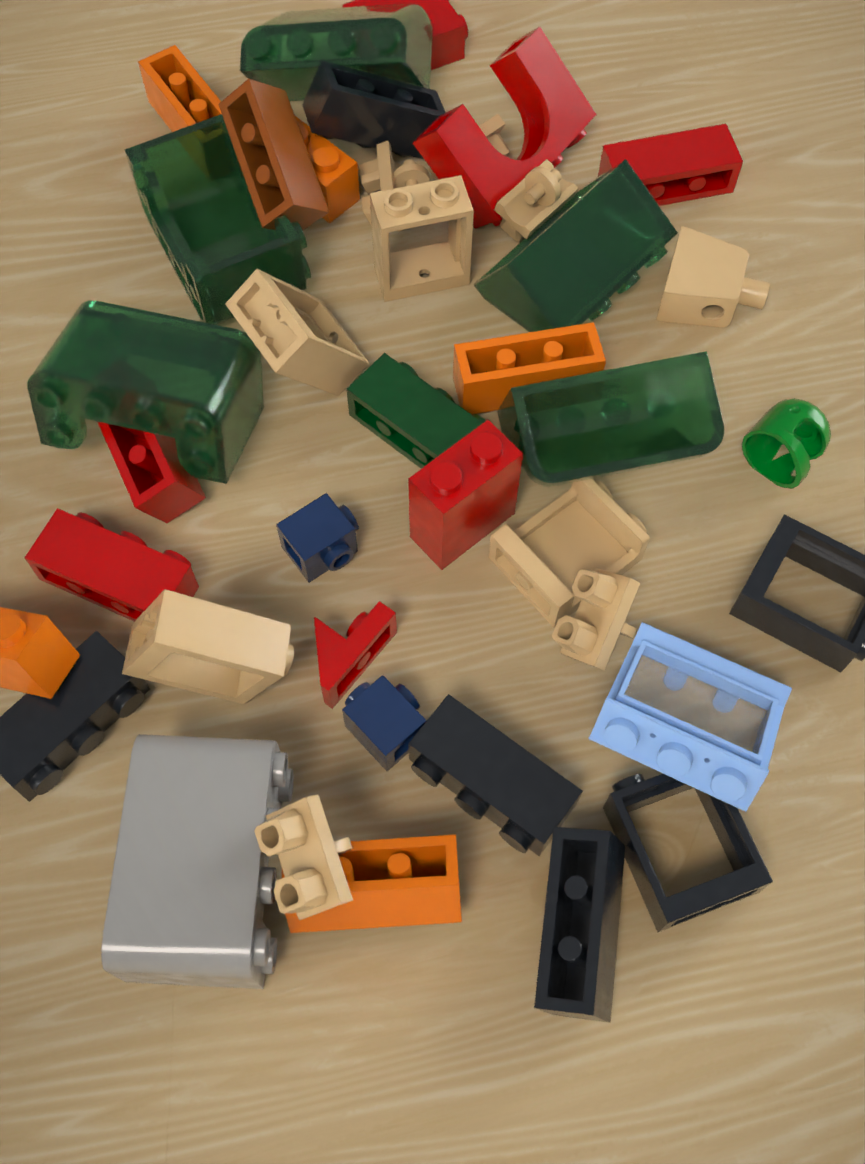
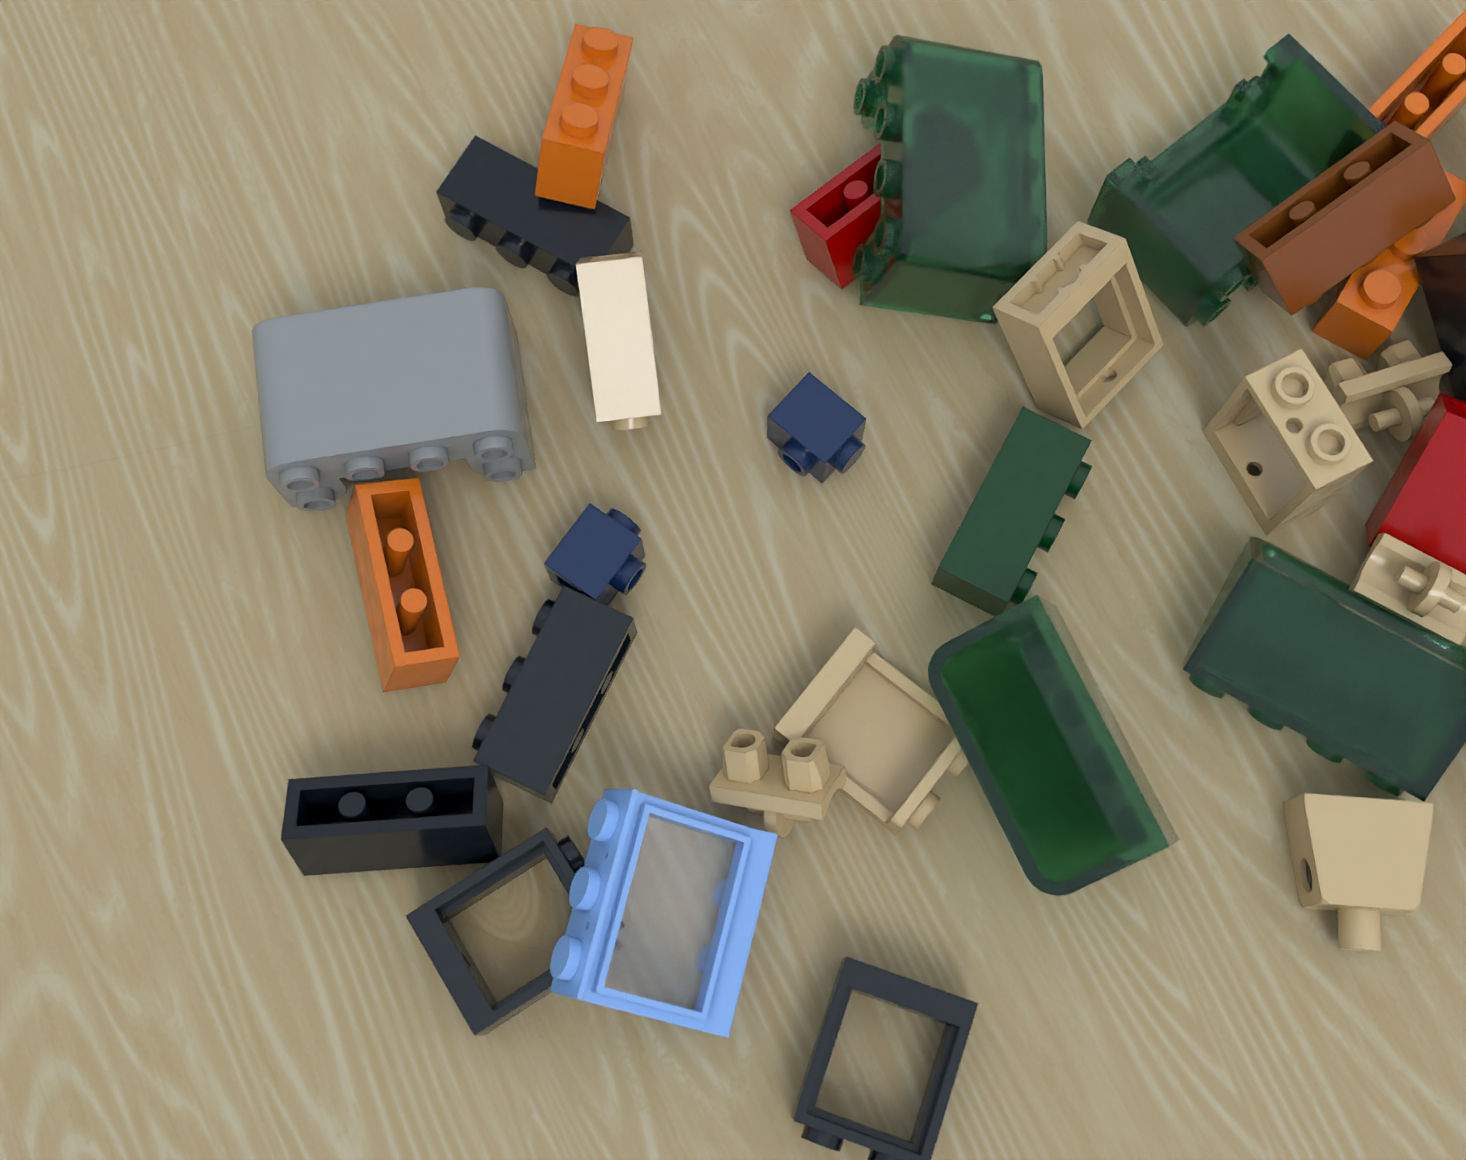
camera: 80 degrees right, 10 degrees up
red brick [24,508,199,622] -> none
tan hips [254,794,353,920] -> none
red slope [314,601,397,709] -> none
red brick [408,420,523,570] -> none
orange brick [453,322,606,414] -> none
green helmet [742,398,831,489] -> none

